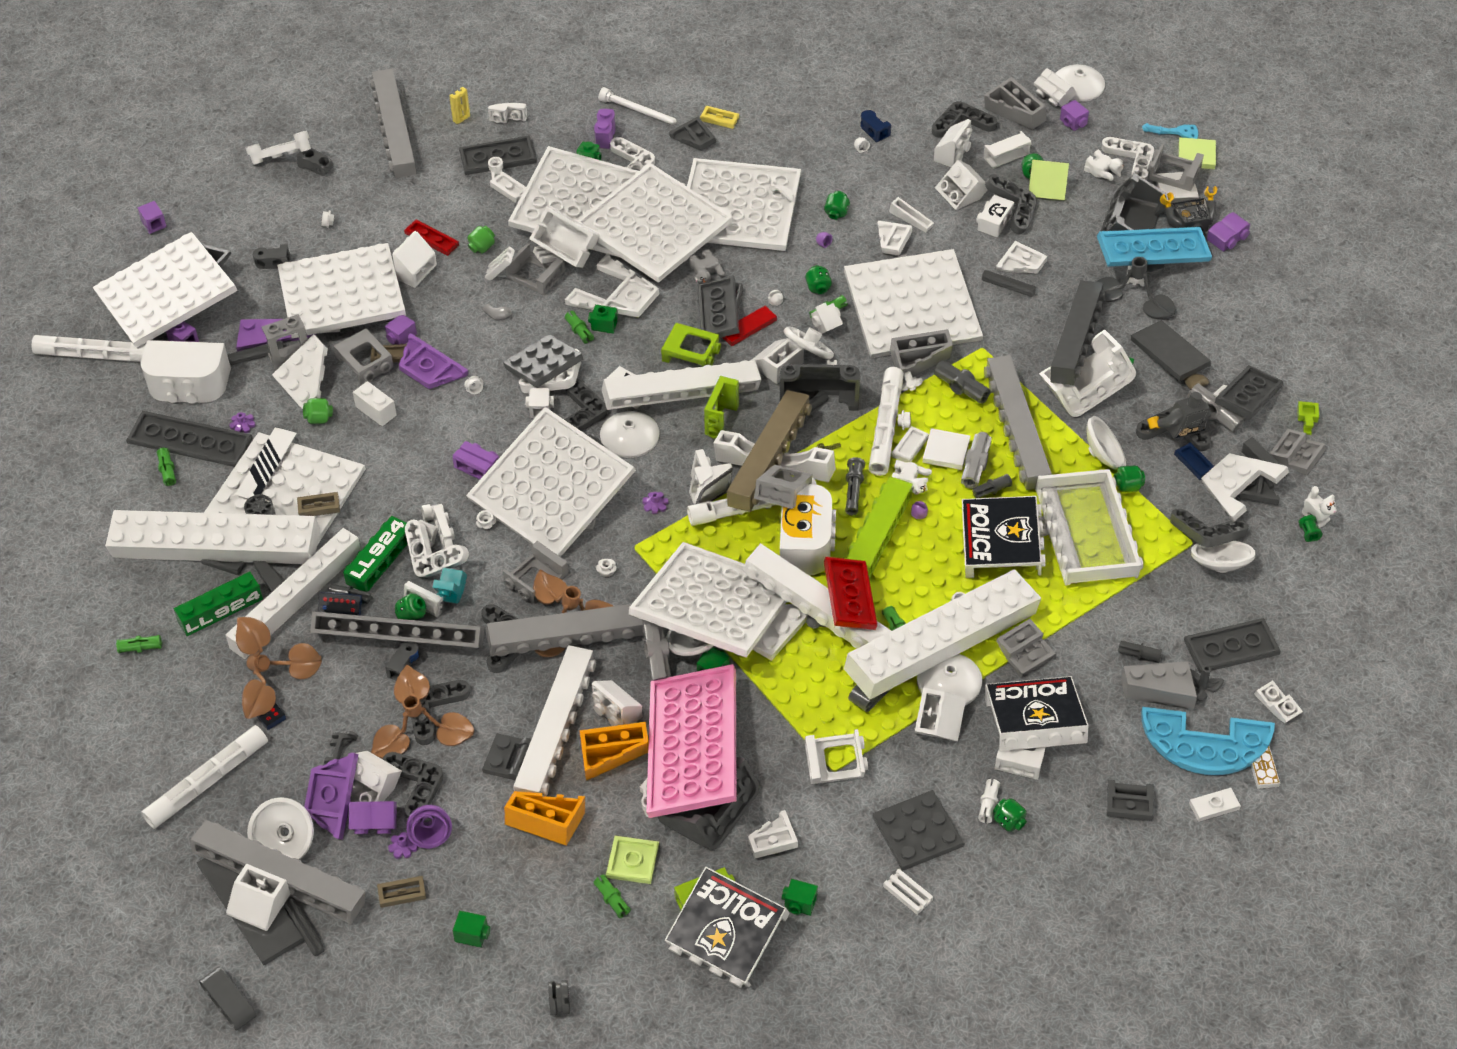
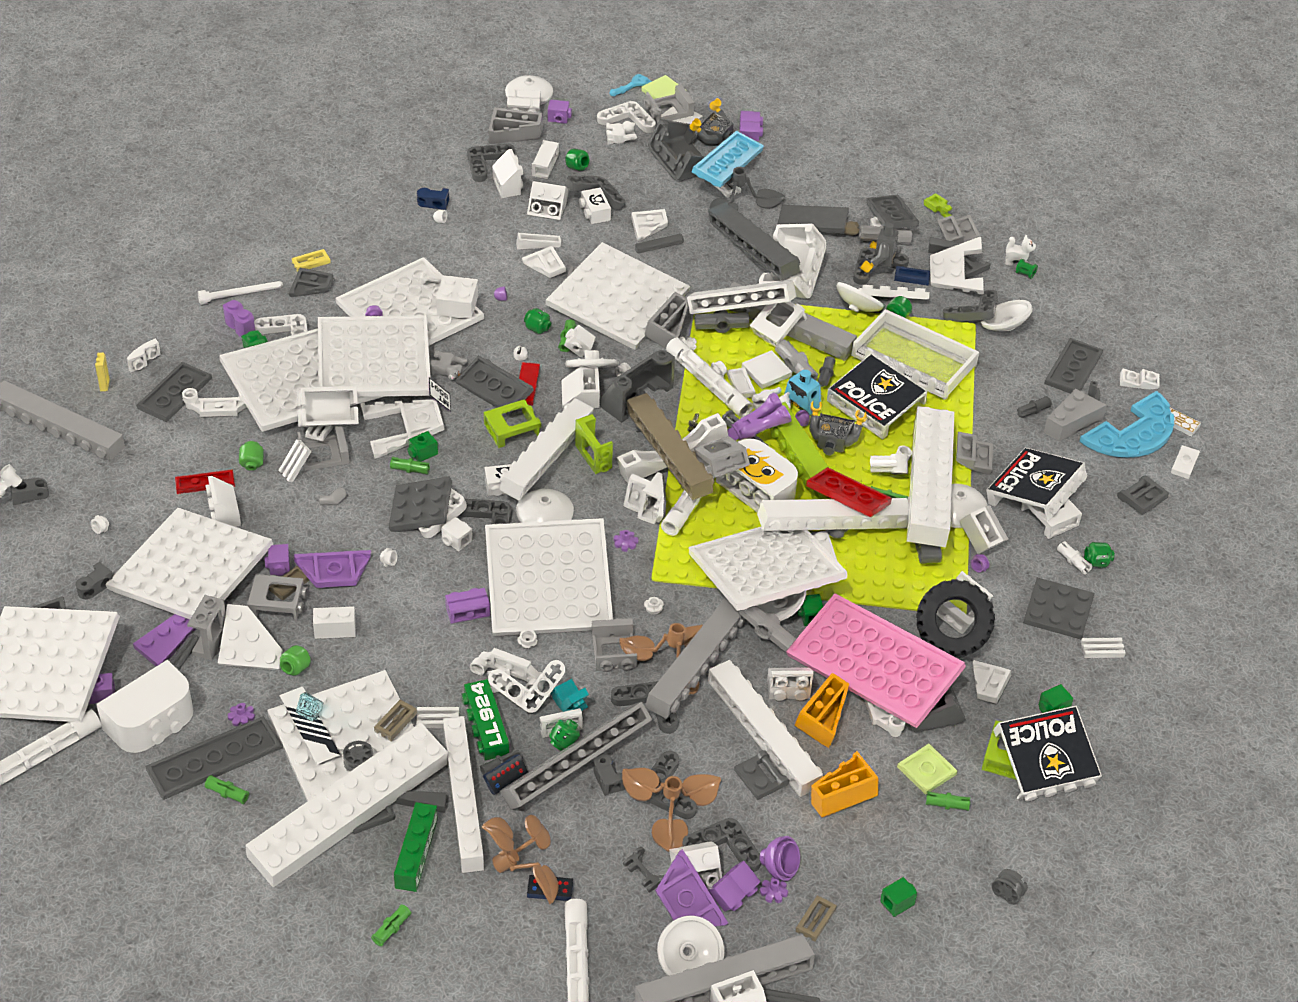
camera: 50 degrees left, 5 degrees down
green head [824,191,850,220] -> none
yellowish green tile [1029,160,1069,200] -> none
none -> clear light blue tile [295,692,324,722]
none -> medium lavender plate [365,305,383,316]
none -> white tile [416,707,459,728]
none -> sticker [429,377,451,412]
none -> white brick [436,275,478,319]
none -> white brick [687,280,796,314]
none -> medium lavender piece [727,393,792,441]
none -> white window [750,301,807,347]
none -> medium azure torso [784,370,821,415]
none -> dark grey torso [809,401,867,455]
none -> white plate [858,285,930,299]
none -> white piece [870,454,908,474]
none -> black tyre [916,579,995,658]
none -> medium lavender plate [971,554,989,572]

